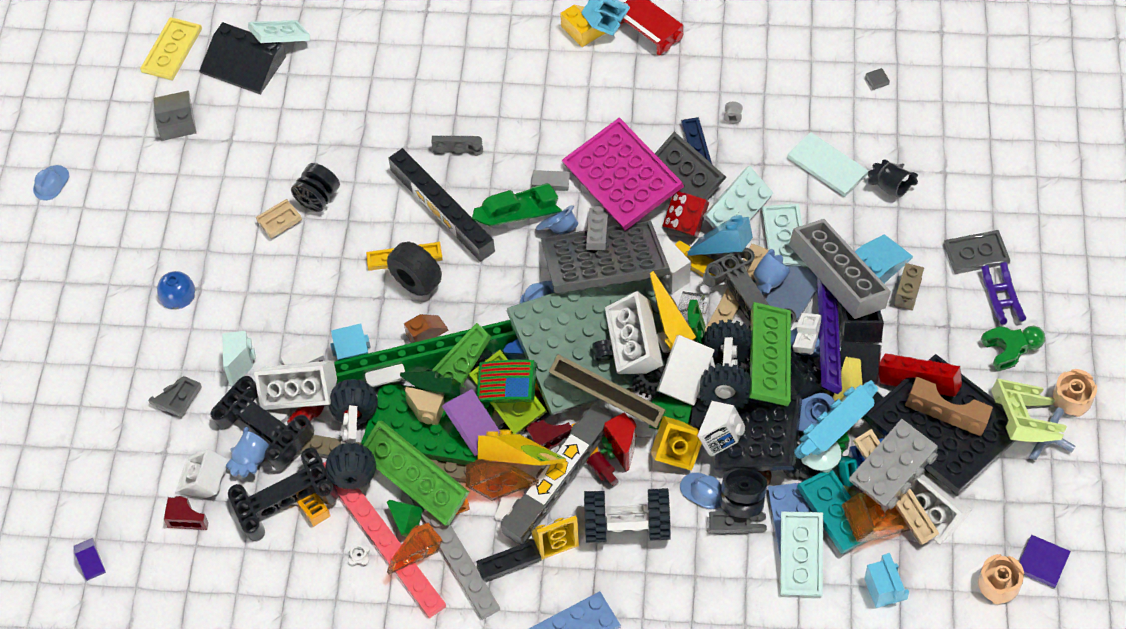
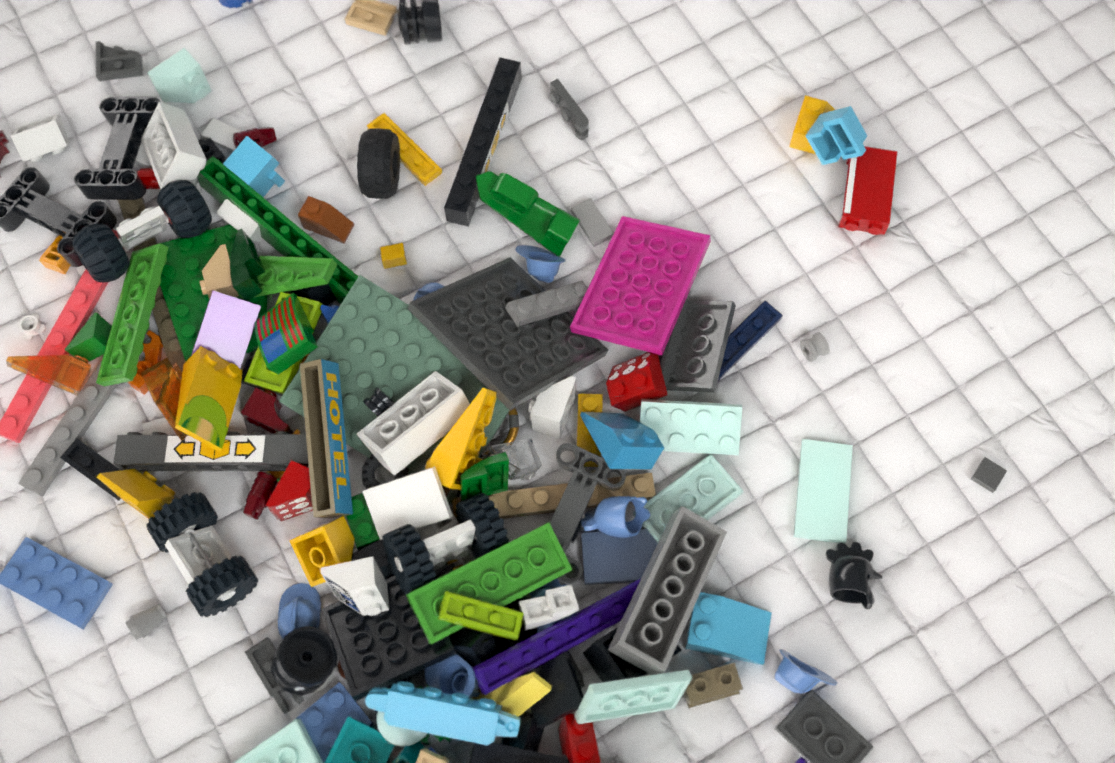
camera: 55 degrees right, 10 degrees up
medium blue piece [226,427,269,477] -> none
none -> light grey cone [125,604,168,640]
none -> dark red hinge [233,127,277,148]
none -> yellow slope [380,243,407,269]
none -> lime tile [438,591,524,640]
none -> light aqua tile [575,670,692,724]
none -> medium blue piece [774,649,837,693]

